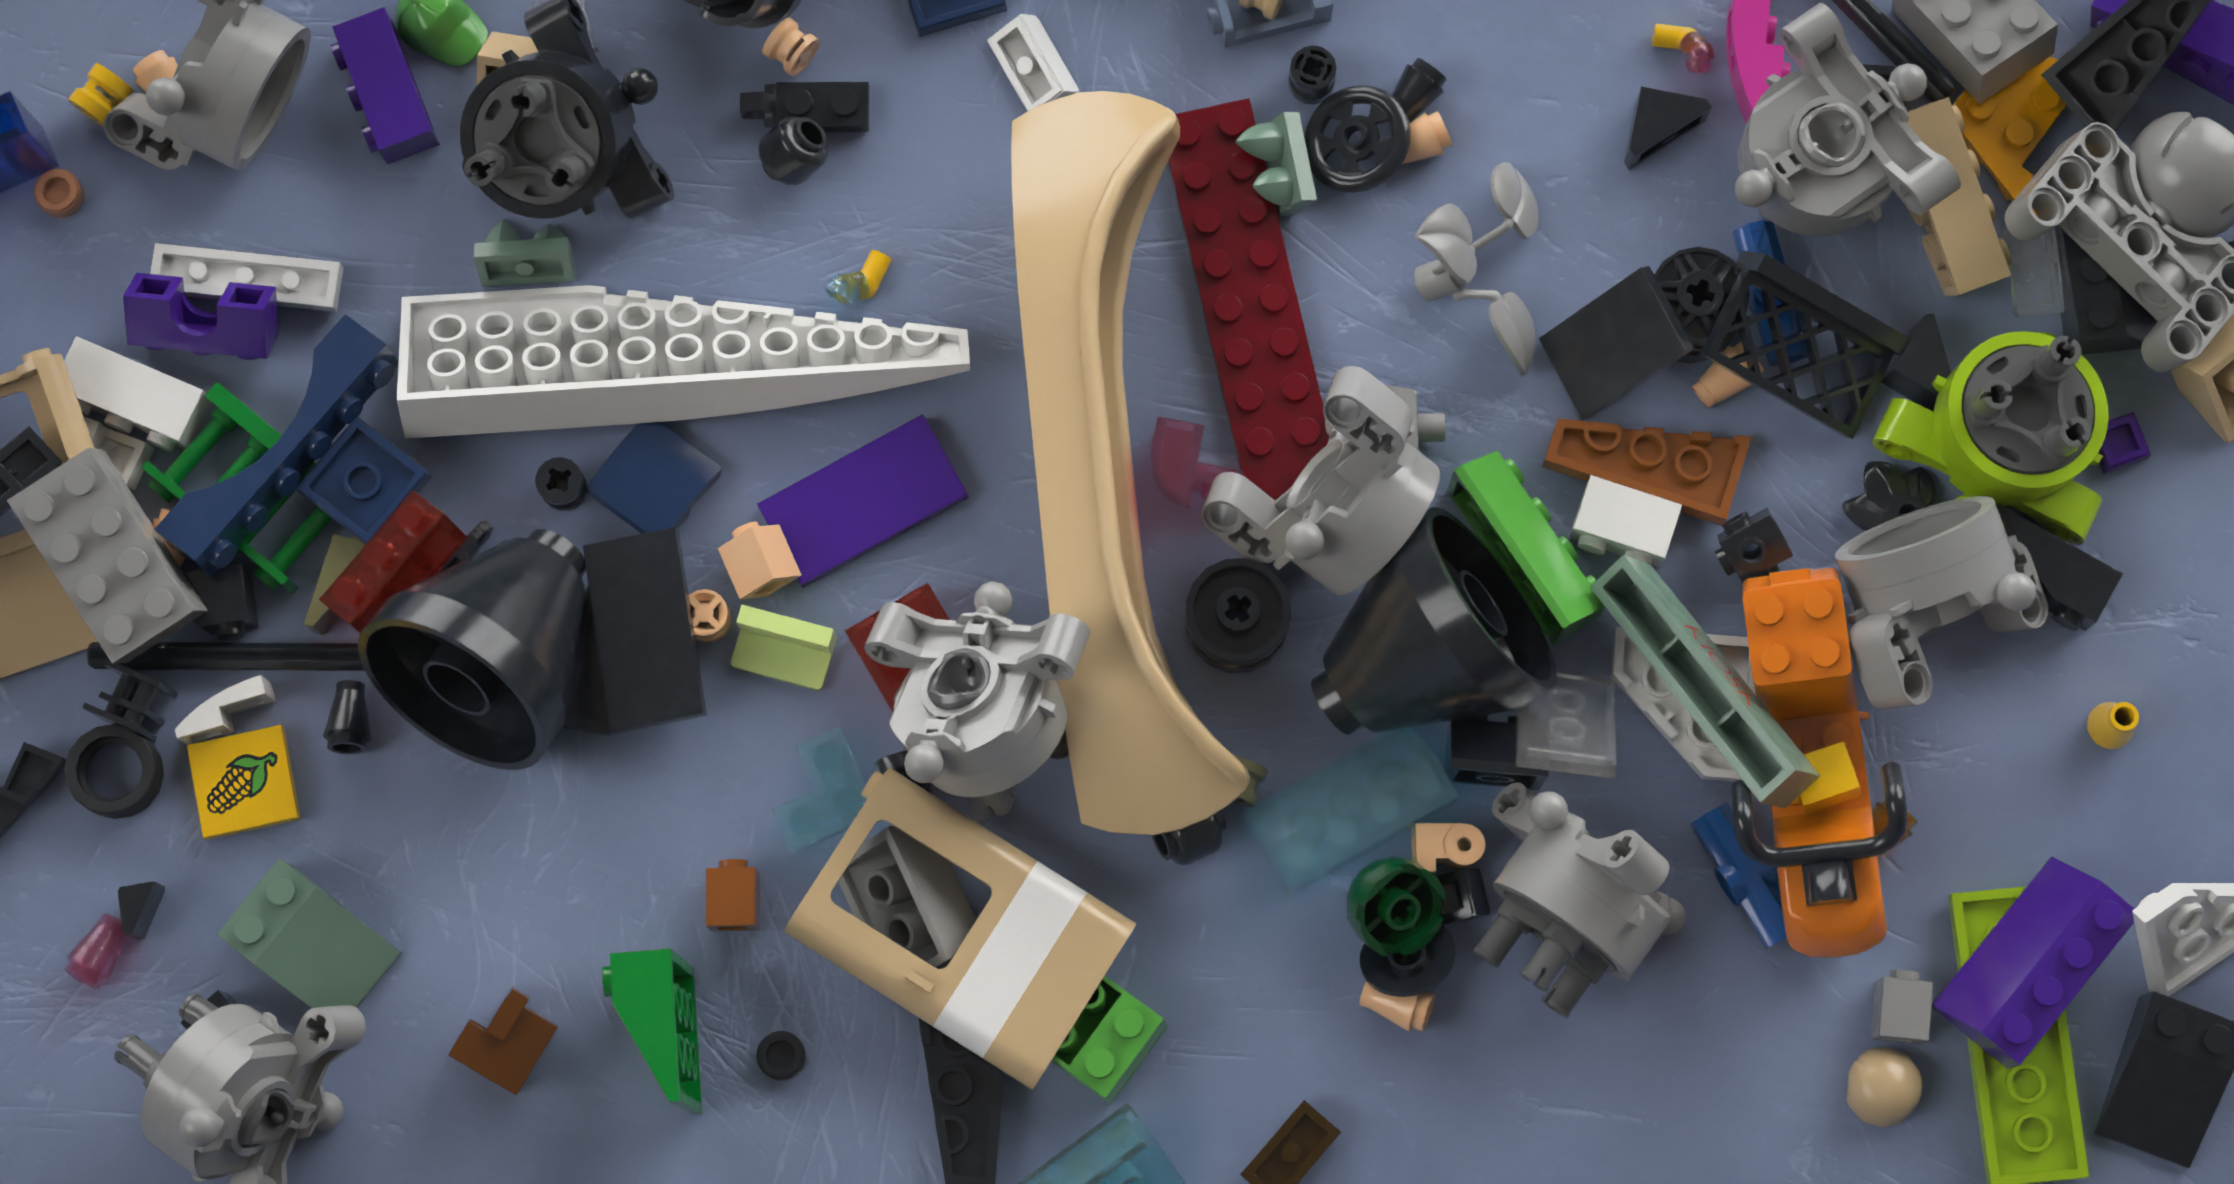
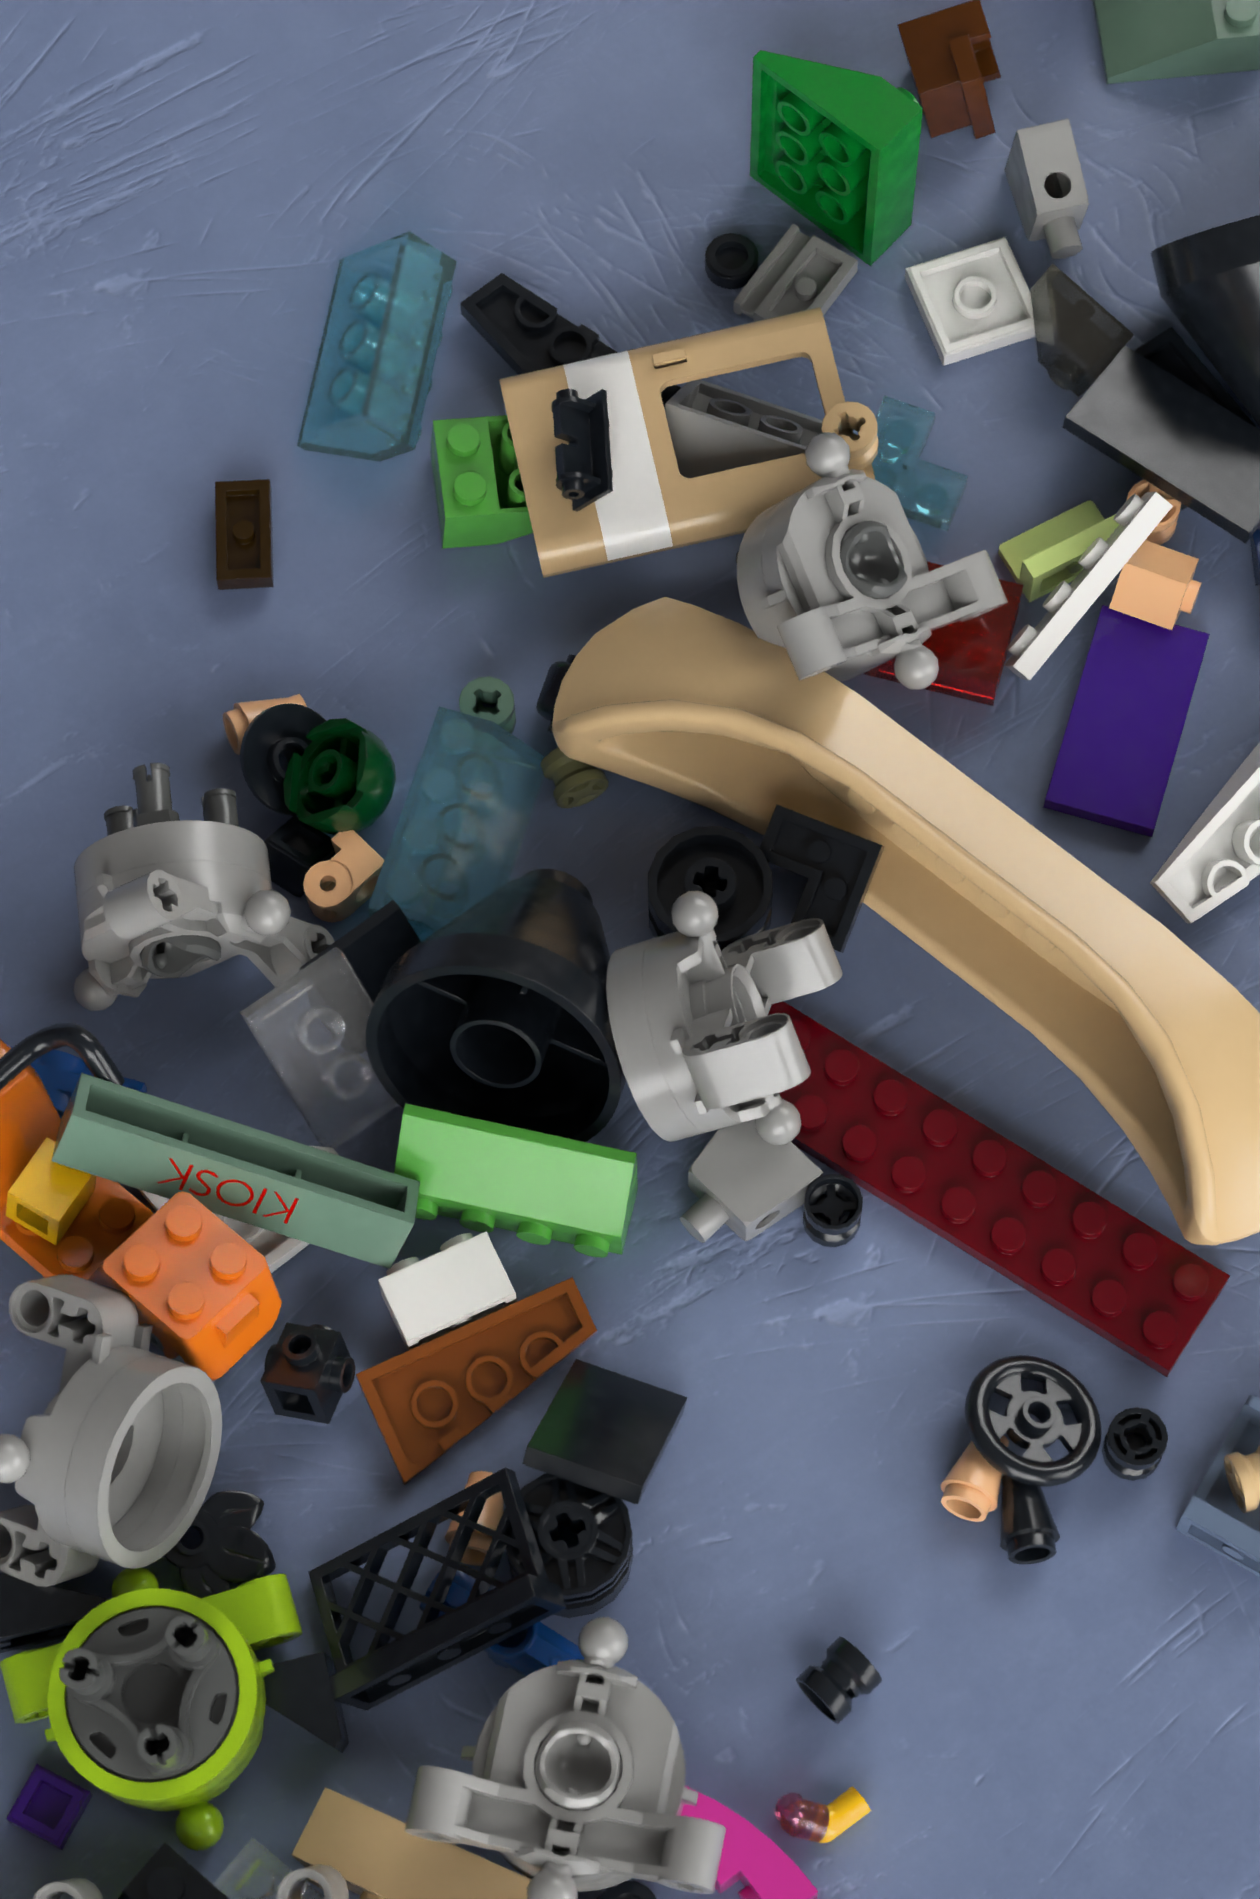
camera: 135 degrees right, 10 degrees down
dark orange brick [706,859,760,931] -> none
clear pink brick [1151,417,1244,508] -> none
sand green tile [1236,112,1317,216] -> none
light grey plant [1414,162,1539,377] -> none
black slope [1624,86,1712,170] -> none
none -> sand green wheel [459,676,516,746]
none -> black hinge [551,389,613,512]
none -> light grey plate [733,224,858,322]
none -> black plate [760,804,885,953]
none -> black wheel [796,1637,882,1724]
none -> black wheel [803,1174,863,1247]
none -> tan wheel [821,401,879,470]
none -> white tile [905,237,1045,366]
none -> light grey torso [1005,118,1089,259]
none -> white plate [1005,492,1173,680]
none -> clear smoke slope [1030,263,1134,397]

